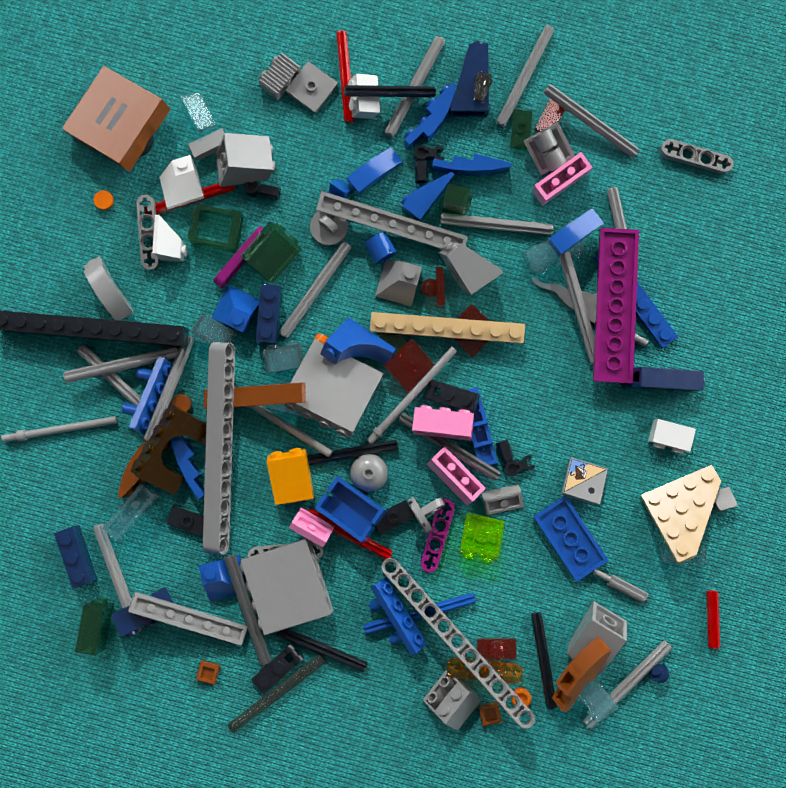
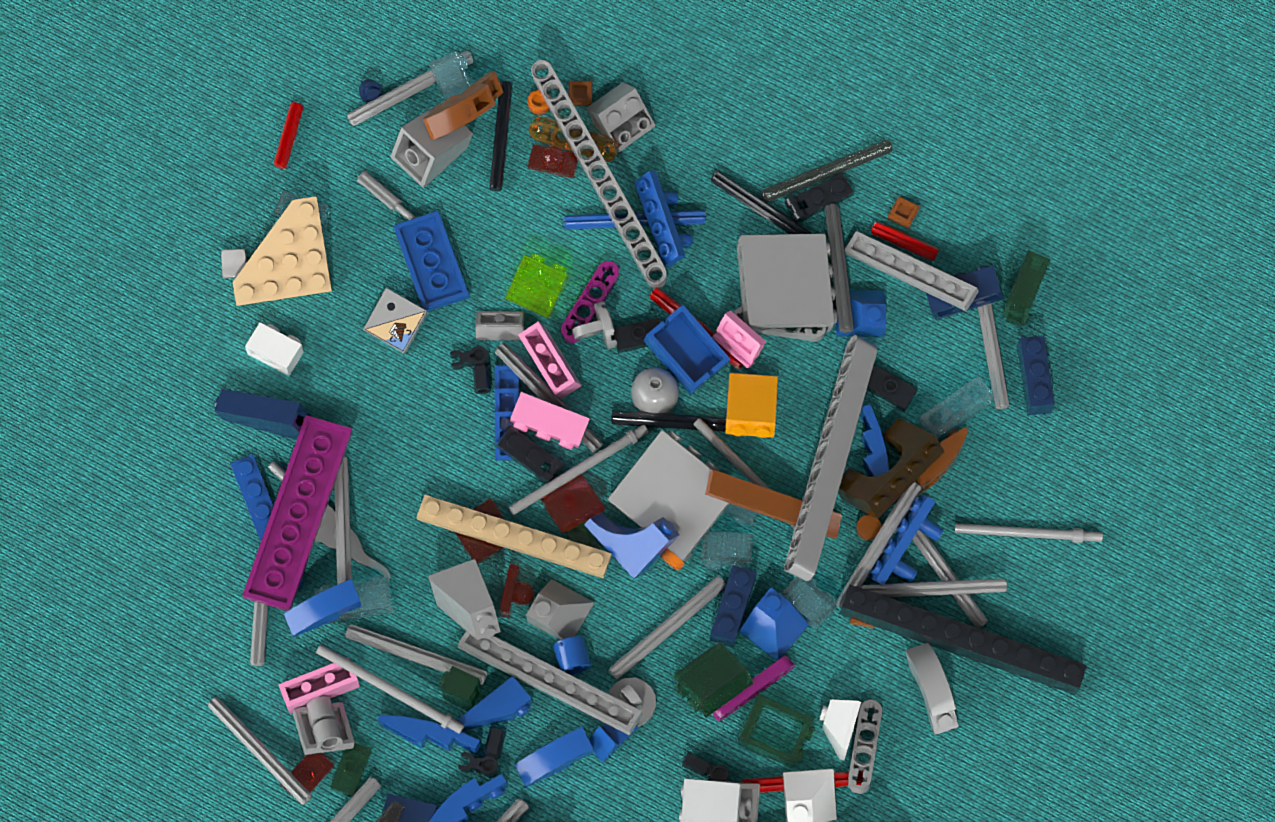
camera: 170 degrees left, 15 degrees down
orange tile [94,190,114,211] -> none
light grey beam [660,139,734,174] -> none
none -> light grey bar [316,644,465,734]
none -> red axle [871,221,939,261]

